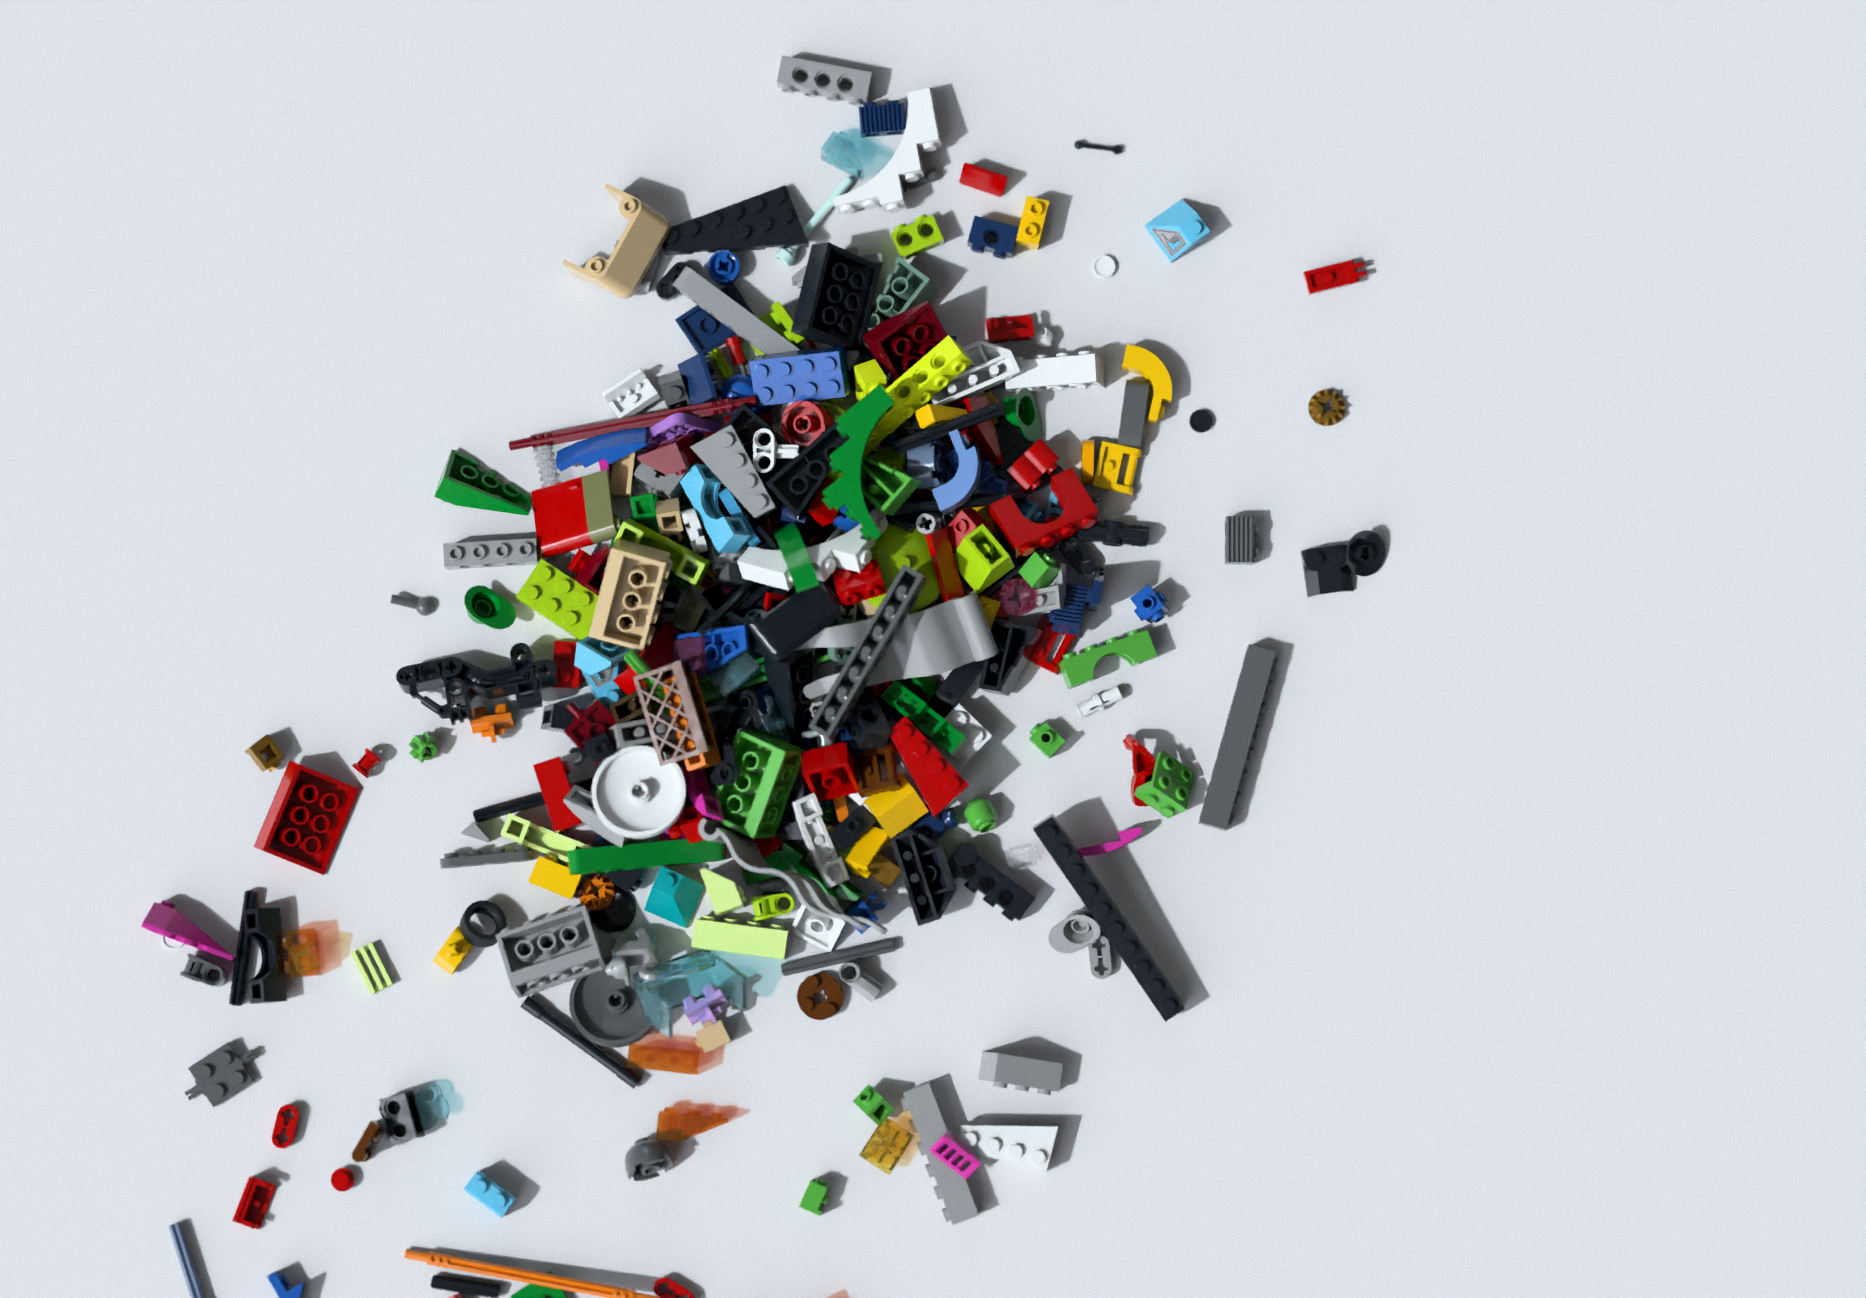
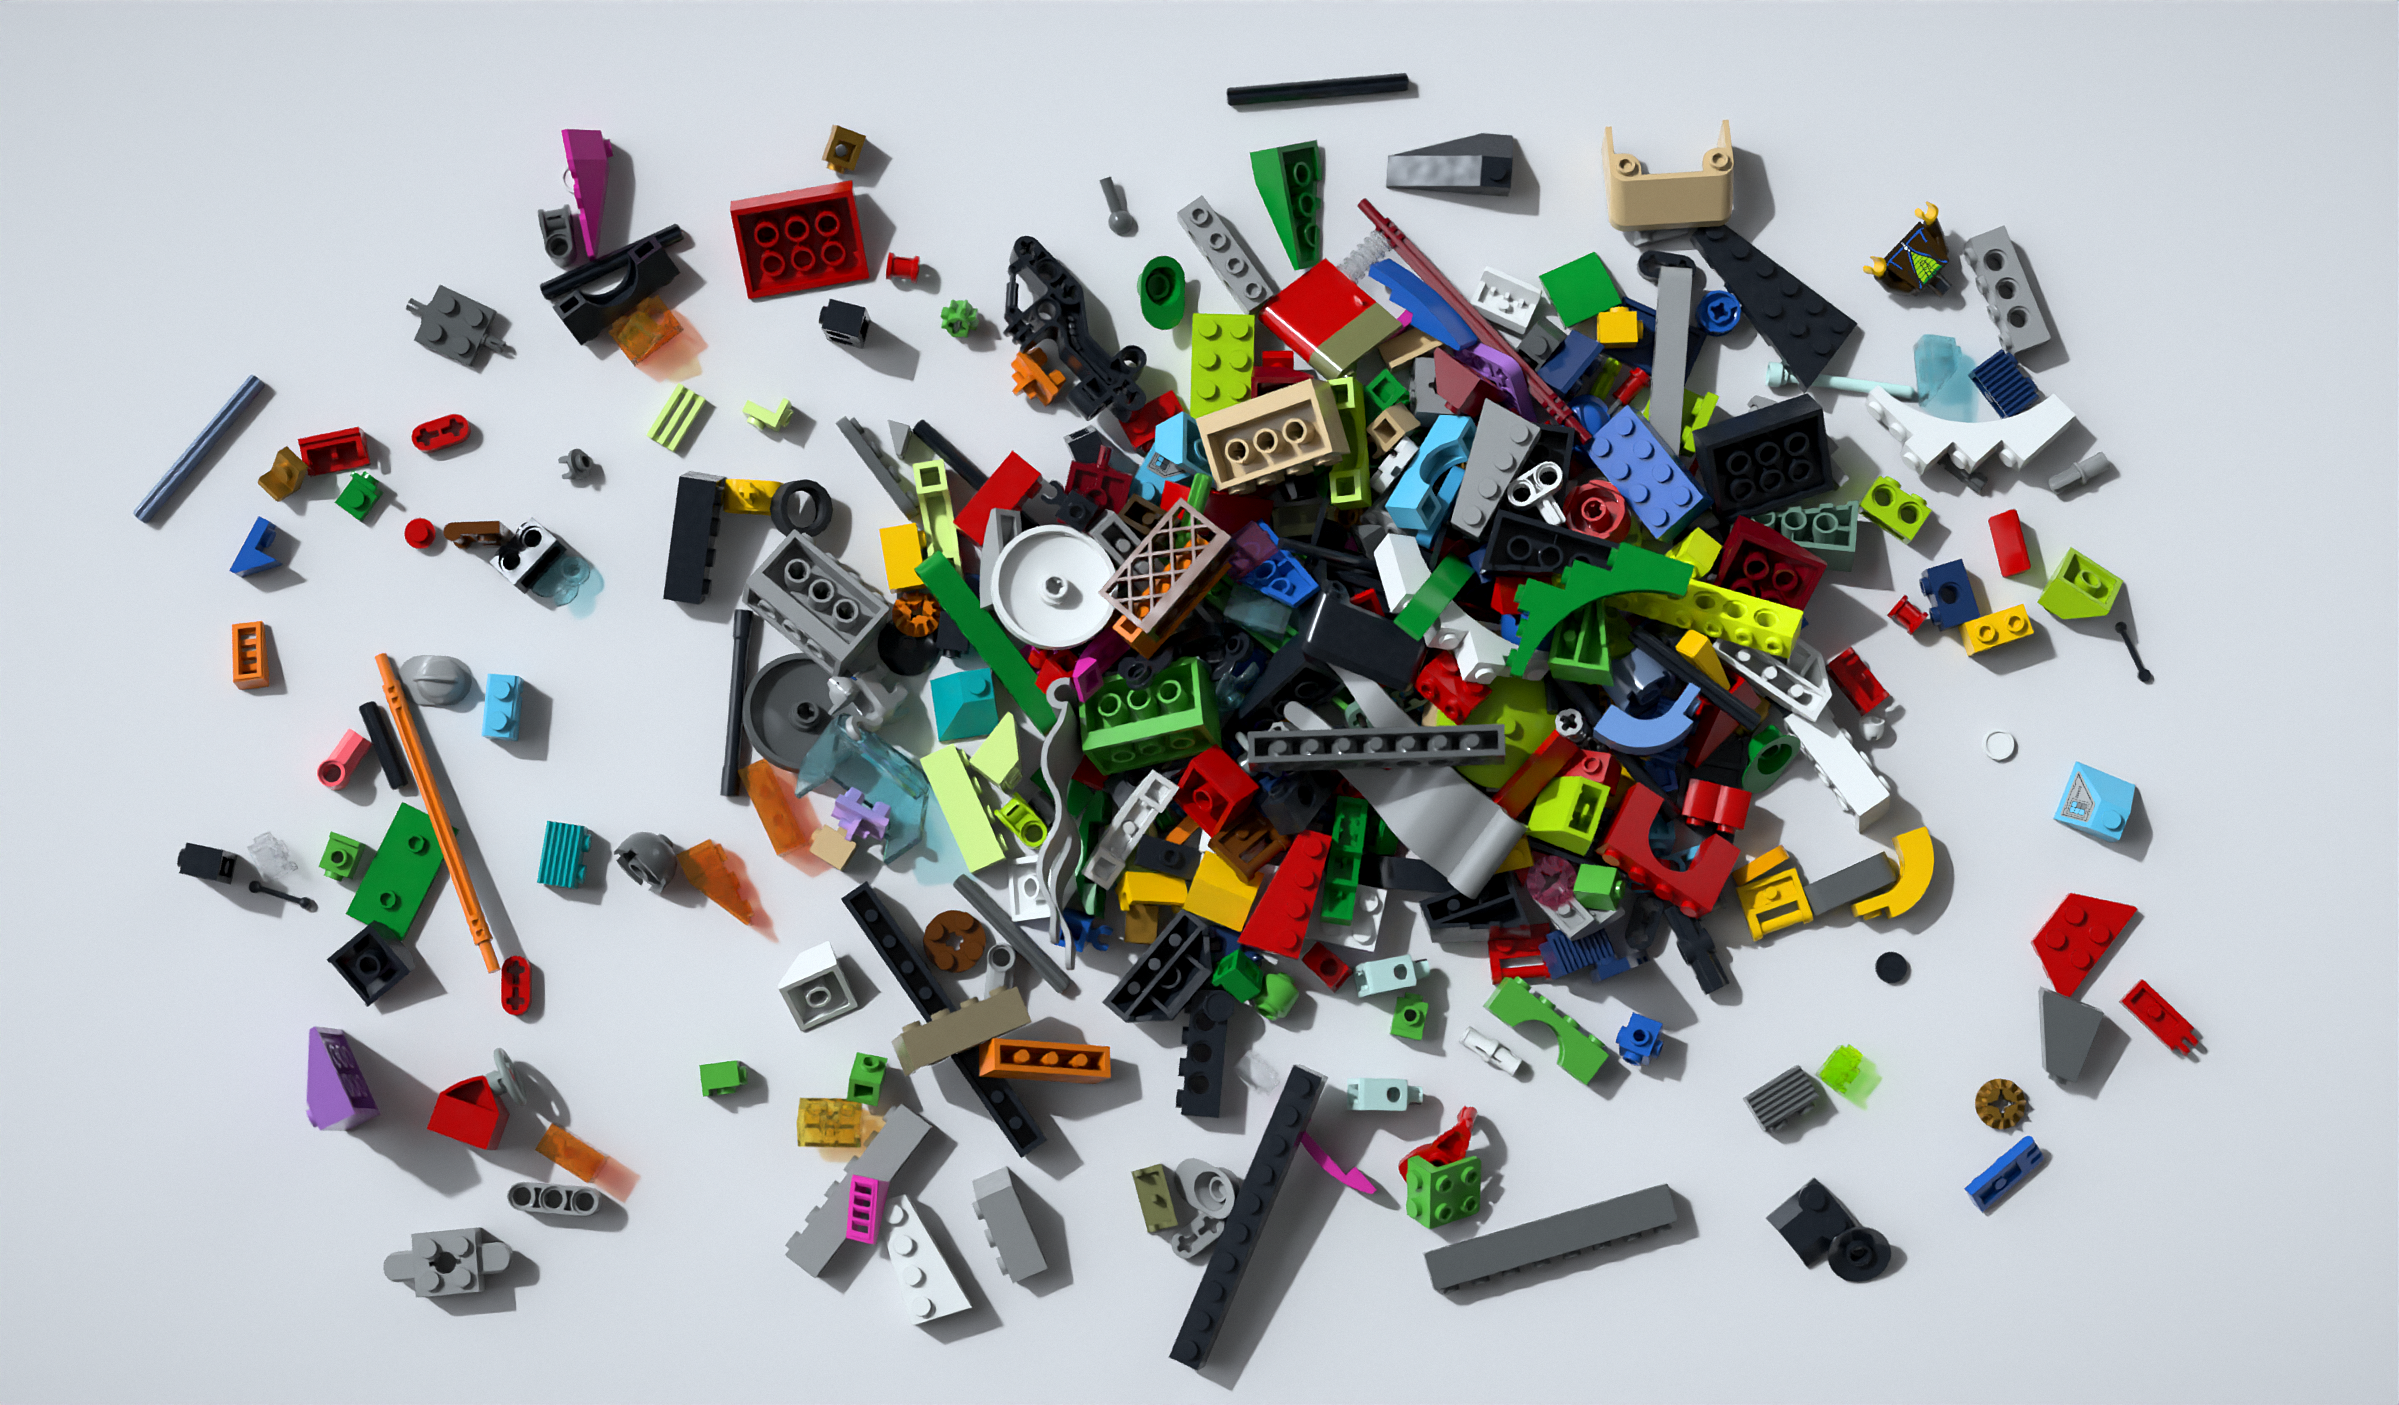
camera: 65 degrees right, 0 degrees up
none -> pearl gold bracket [258,446,308,502]
none -> green bracket [334,470,384,522]
none -> light grey piece [397,655,472,706]
none -> teal brick [537,821,592,890]
none -> dark grey plate [558,448,592,479]
none -> black wedge [663,471,726,605]
none -> yellowish green bracket [742,398,794,432]
none -> white slope [778,941,858,1031]
none -> black brick [819,299,871,349]
none -> black brick [841,881,1048,1158]
none -> dark tan wedge [891,985,1032,1076]
none -> orange brick [979,1038,1111,1084]
none -> olive hinge [1131,1163,1178,1233]
none -> green brick [1212,948,1264,1003]
none -> black axle [1226,73,1409,106]
none -> red leg [1301,941,1353,993]
none -> light aqua torso [1347,1078,1423,1111]
none -> light aqua torso [1352,954,1430,998]
none -> black wedge [1386,133,1513,197]
none -> green slope [1538,251,1622,330]
none -> yellow brick [1596,307,1643,349]
none -> clear neon green brick [1815,1044,1864,1095]
none -> torso [1863,201,1953,298]
none -> red bush [1887,595,1929,635]
none -> blue hinge [1964,1136,2044,1212]
none -> red wing [2030,893,2138,997]
none -> lime slope [2037,547,2123,619]
none -> dark grey slope [2038,986,2104,1085]
none -> light grey axle [2048,452,2110,495]

